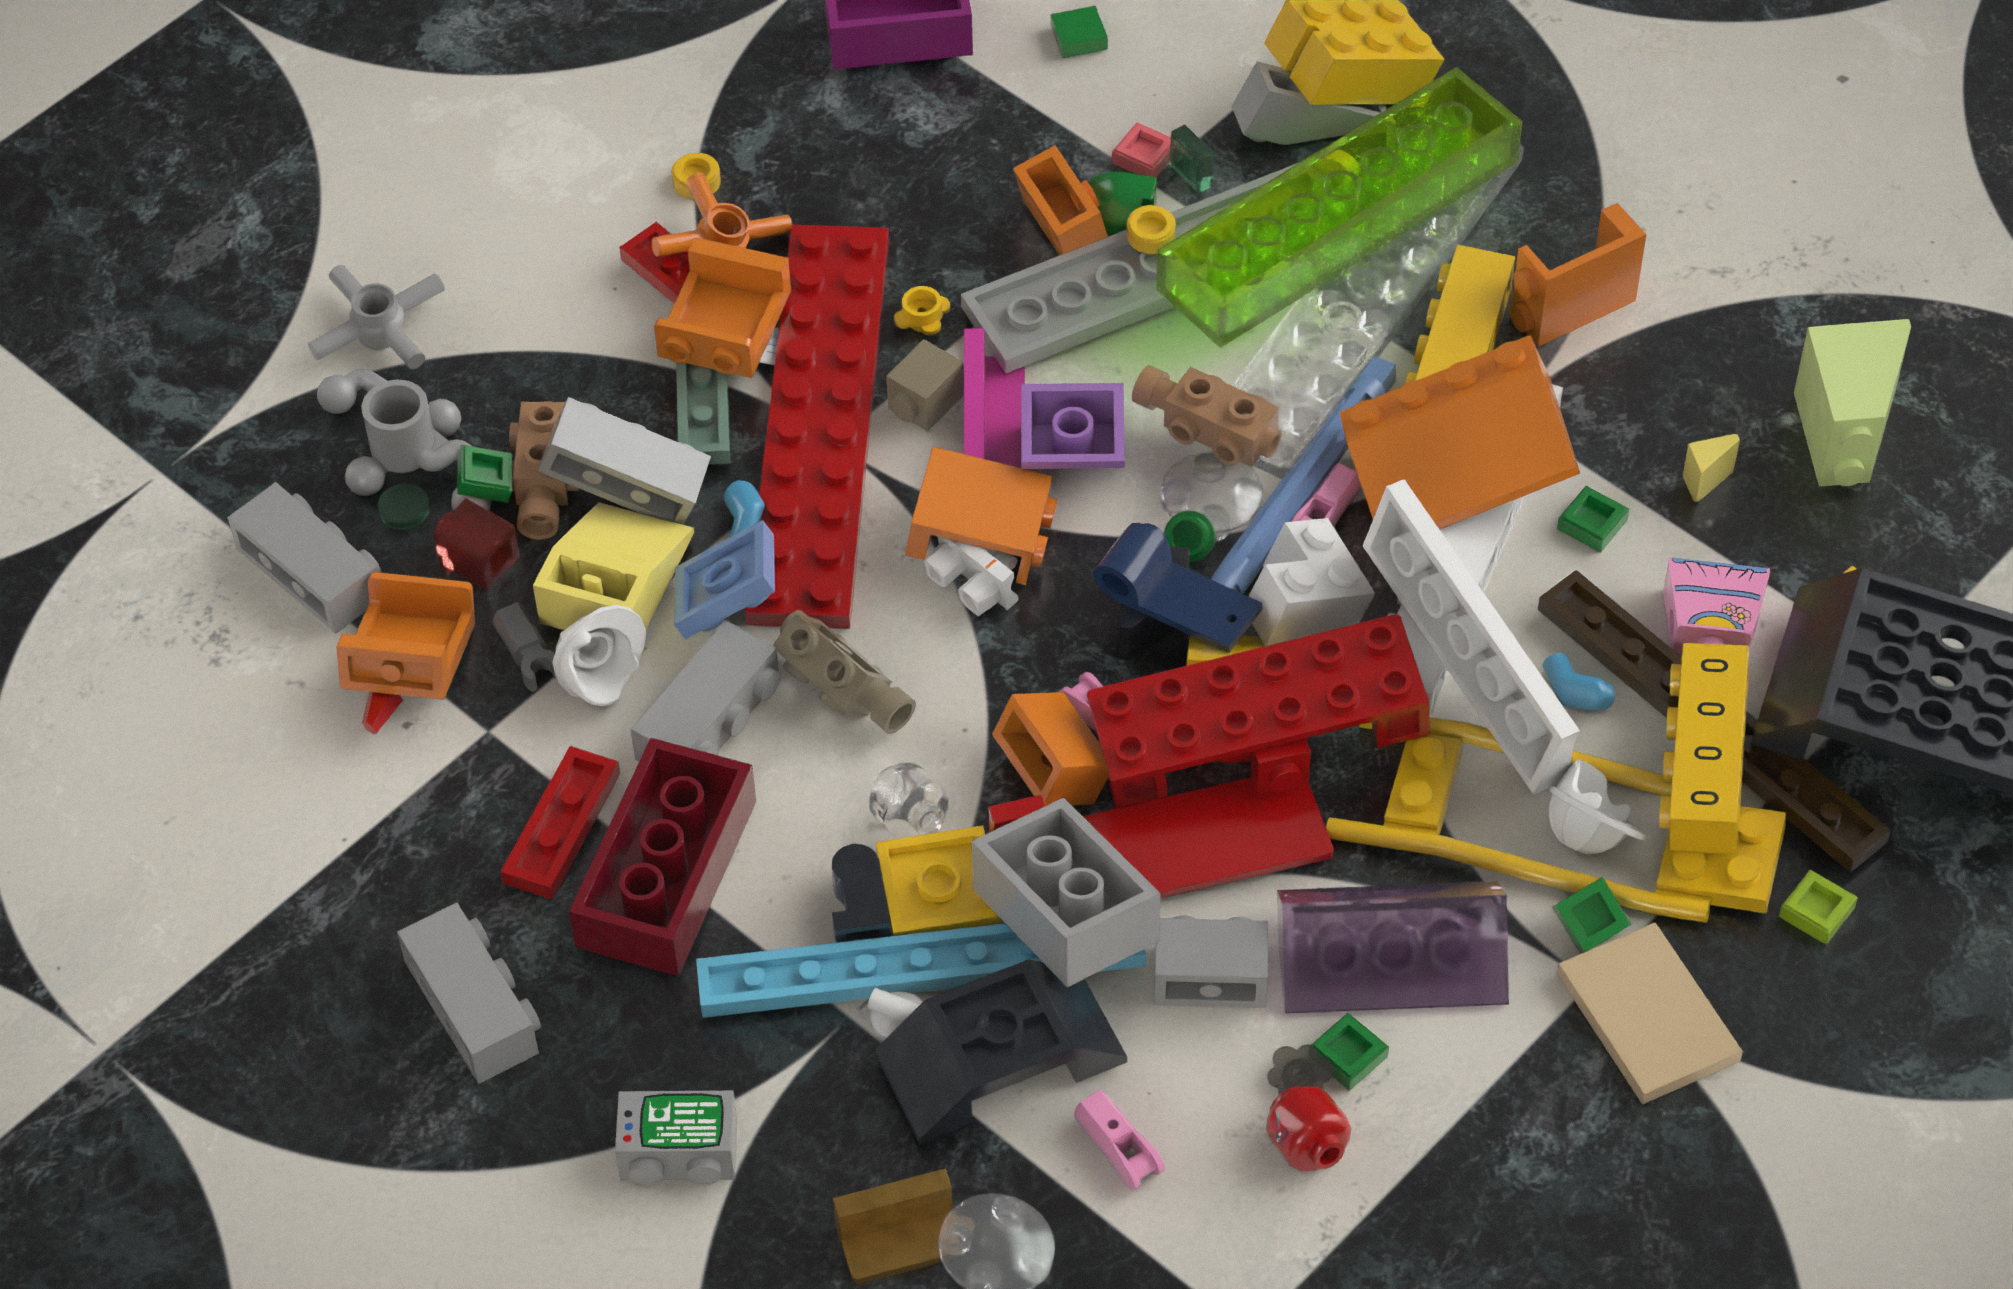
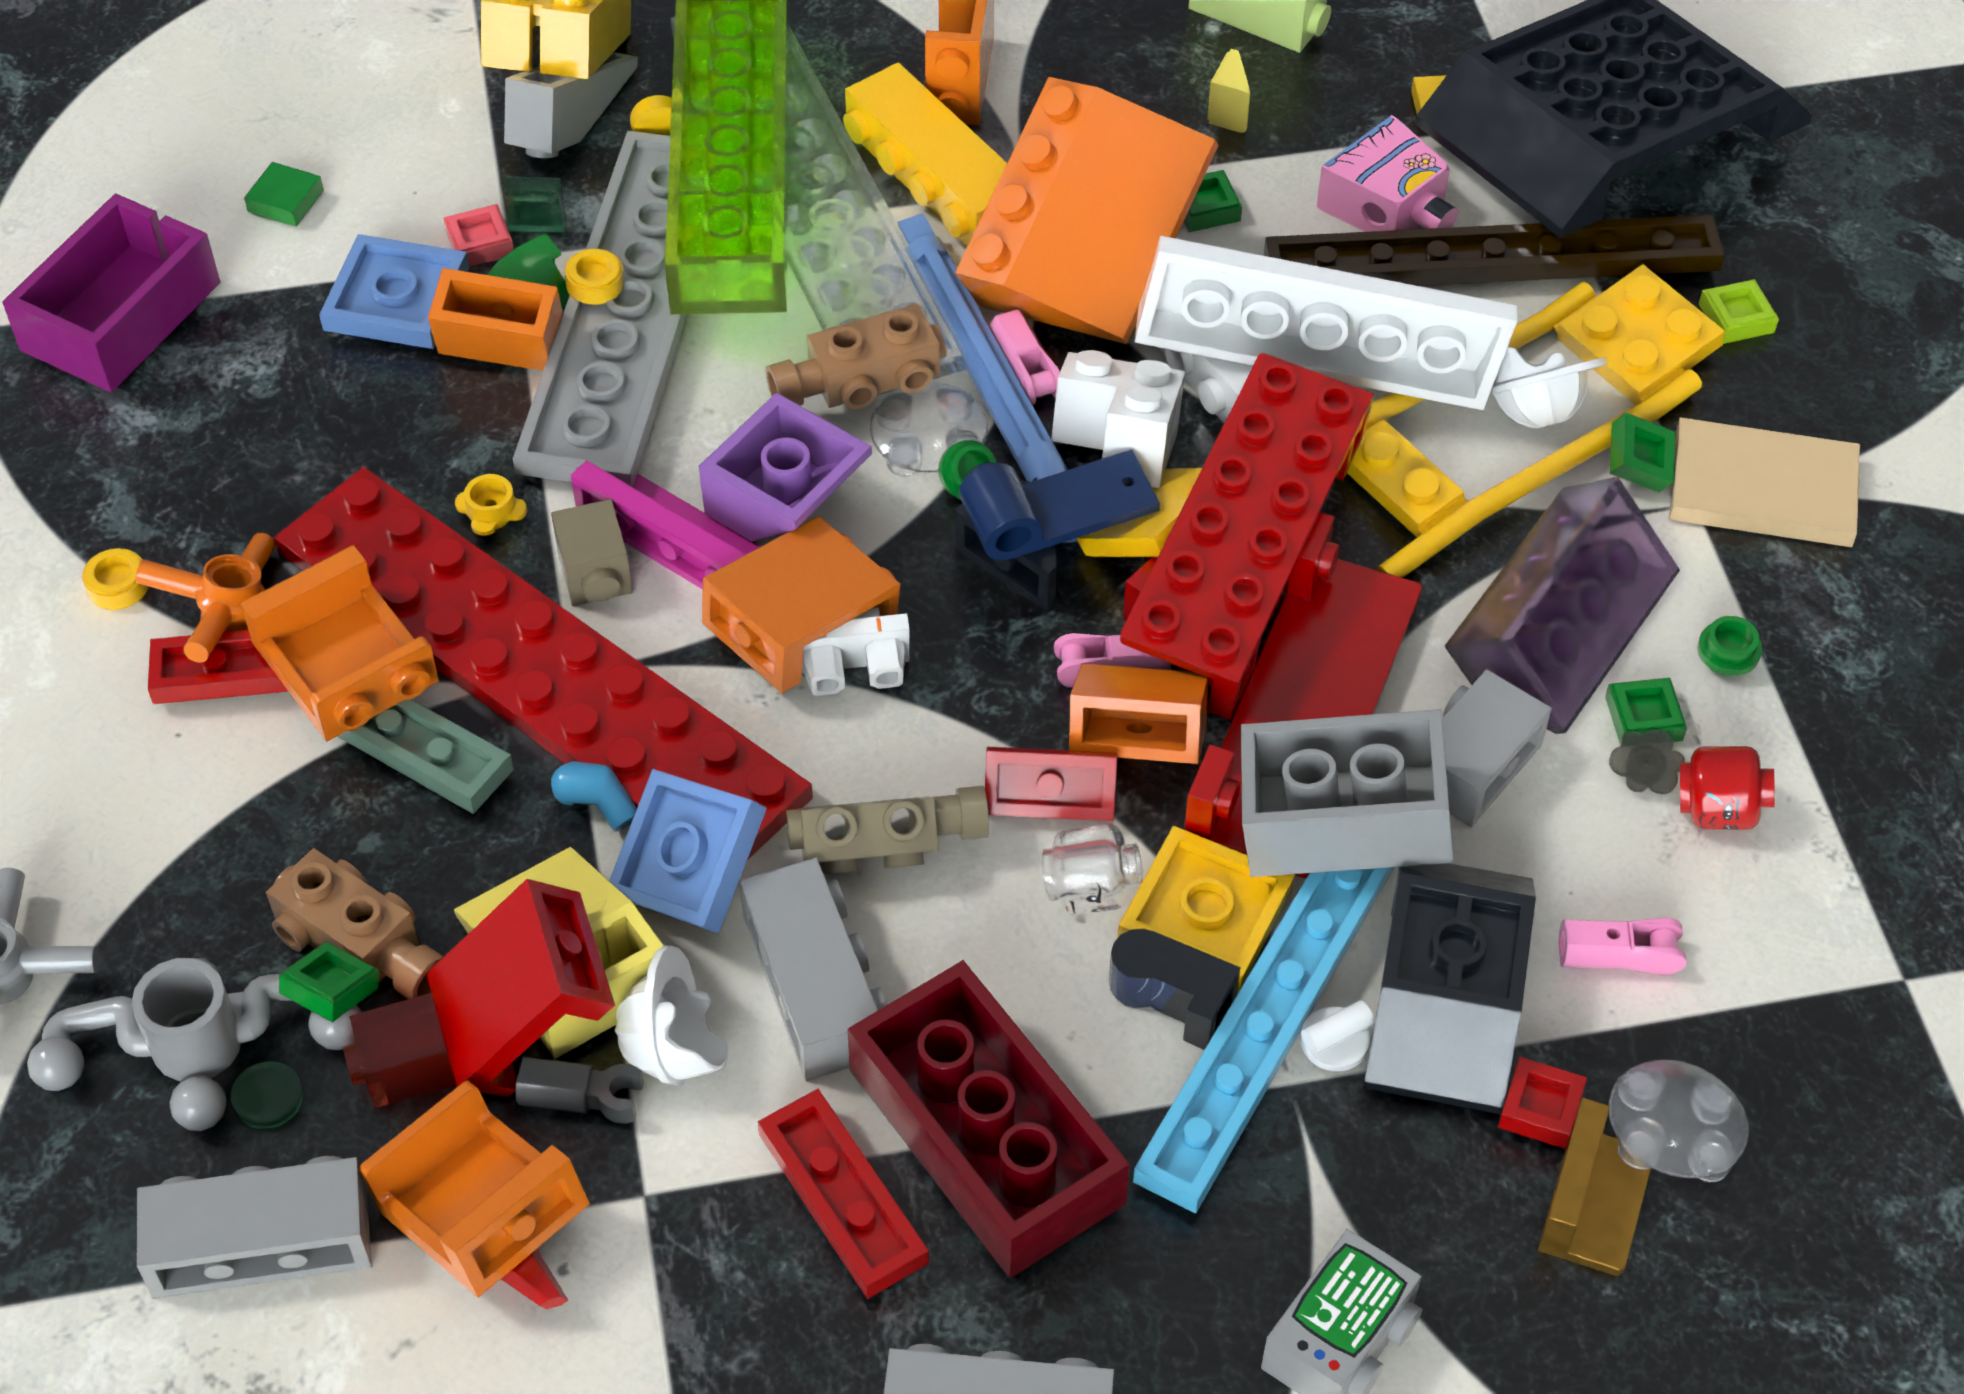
camera: 55 degrees left, 0 degrees up
brick [538,397,711,525] -> none
yellow brick [1659,643,1749,854] -> none
none -> medium blue plate [319,234,469,349]
none -> red panel [426,879,615,1097]
none -> plate [985,747,1117,822]
none -> red plate [1498,1056,1587,1149]
none -> green plate [1697,616,1762,676]

